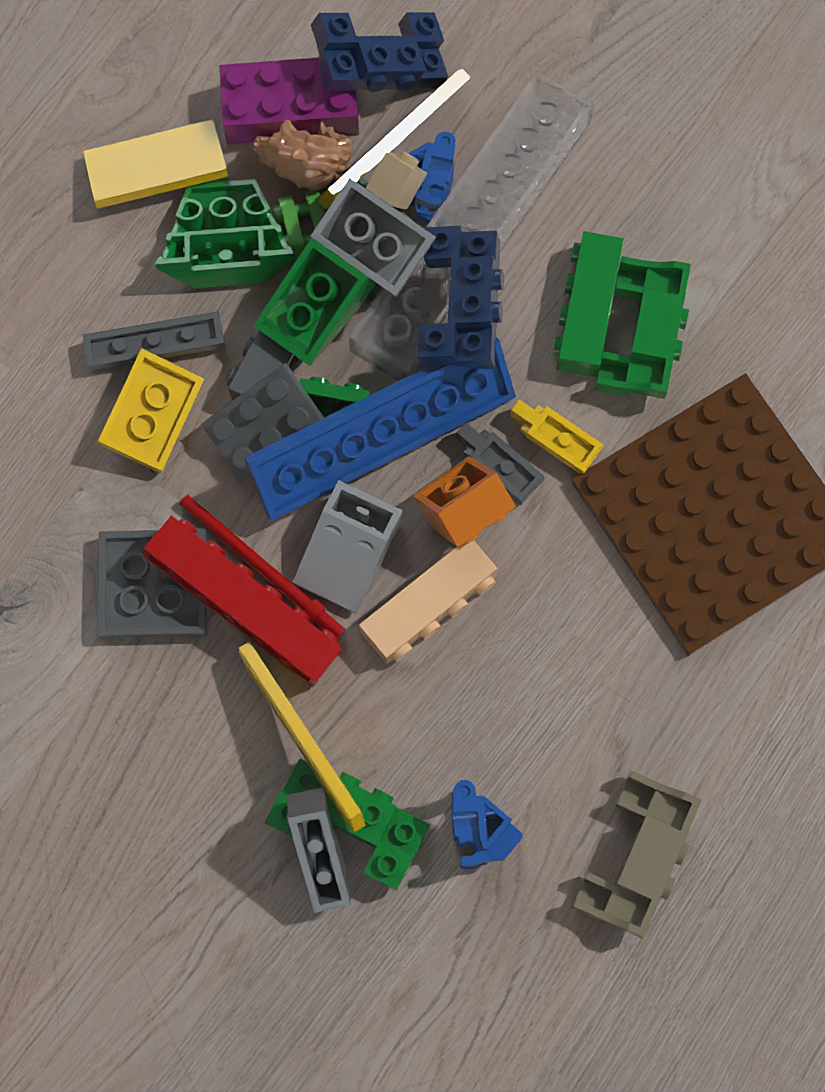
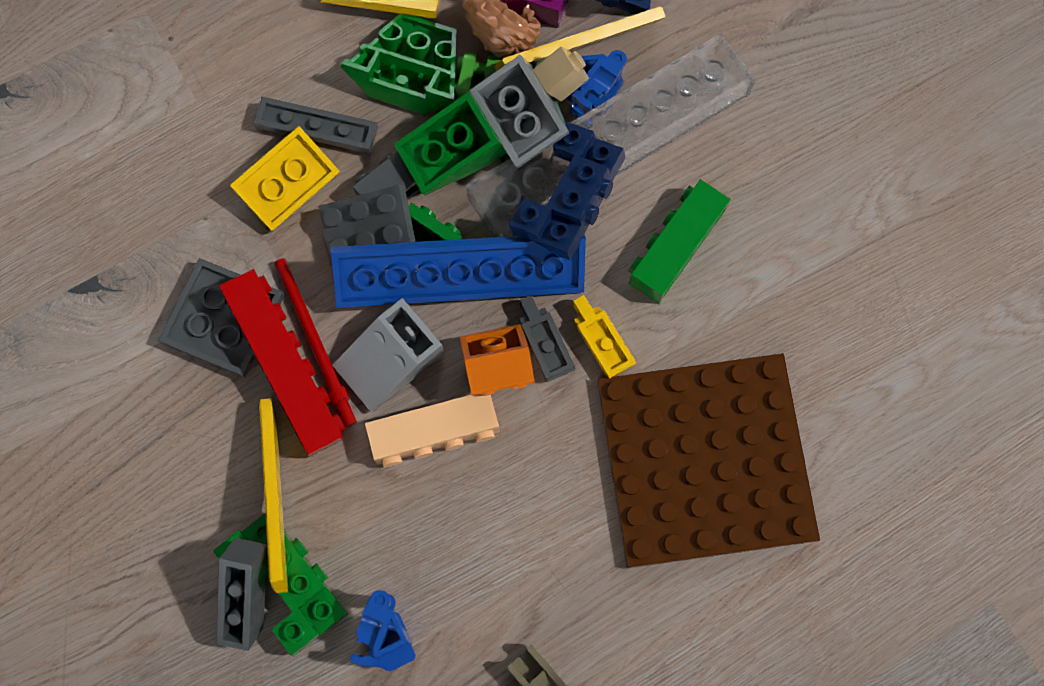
camera: 25 degrees right, 0 degrees up
green bracket [595,256,691,399] -> none

